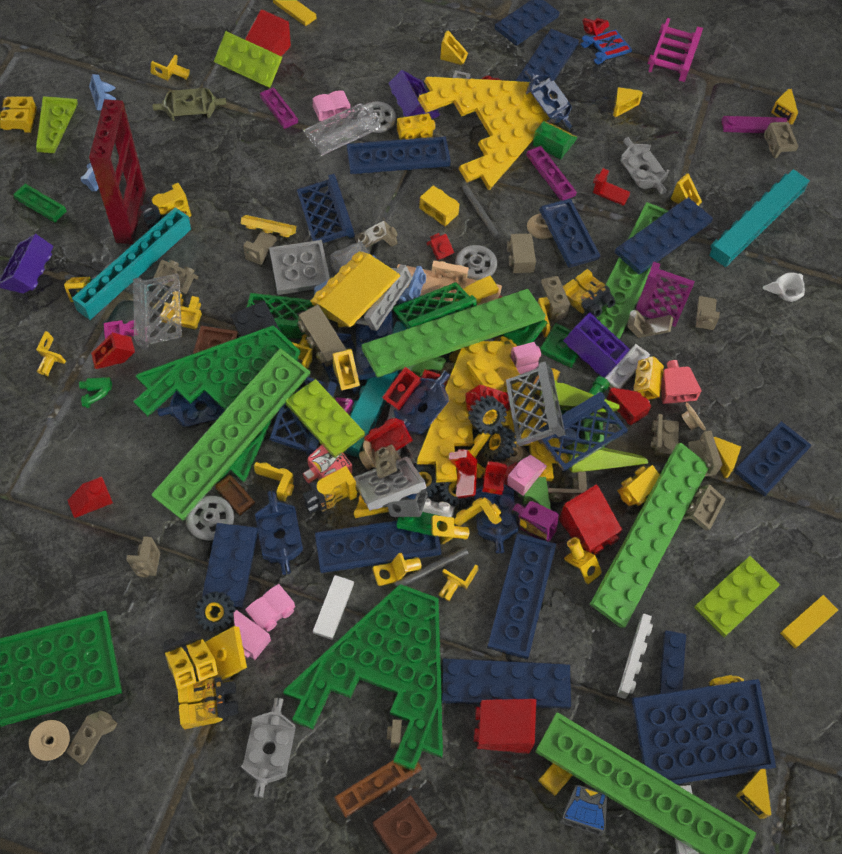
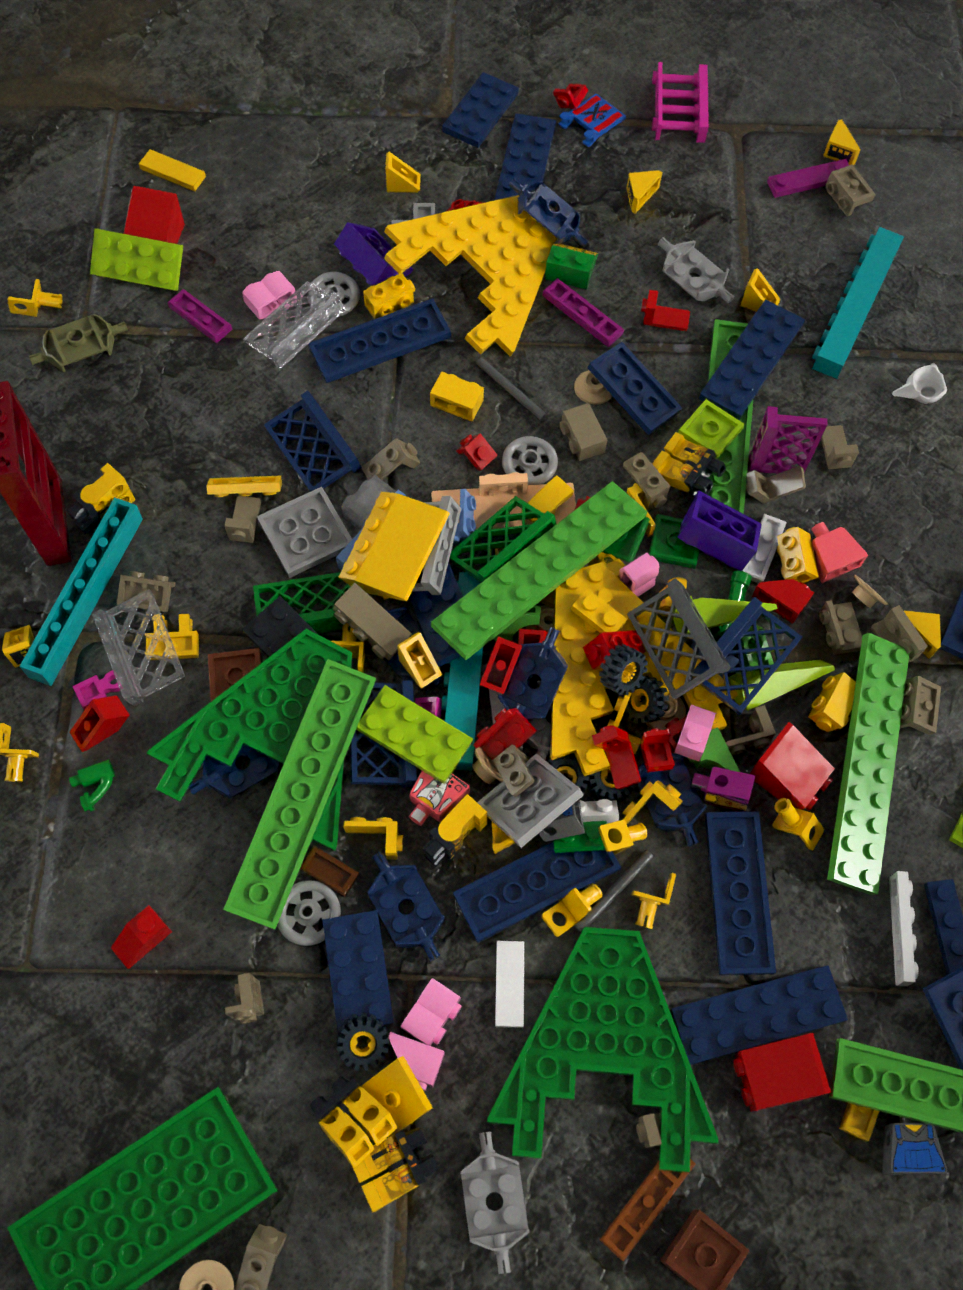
camera: 15 degrees left, 5 degrees up
none -> lime plate [678,399,744,458]

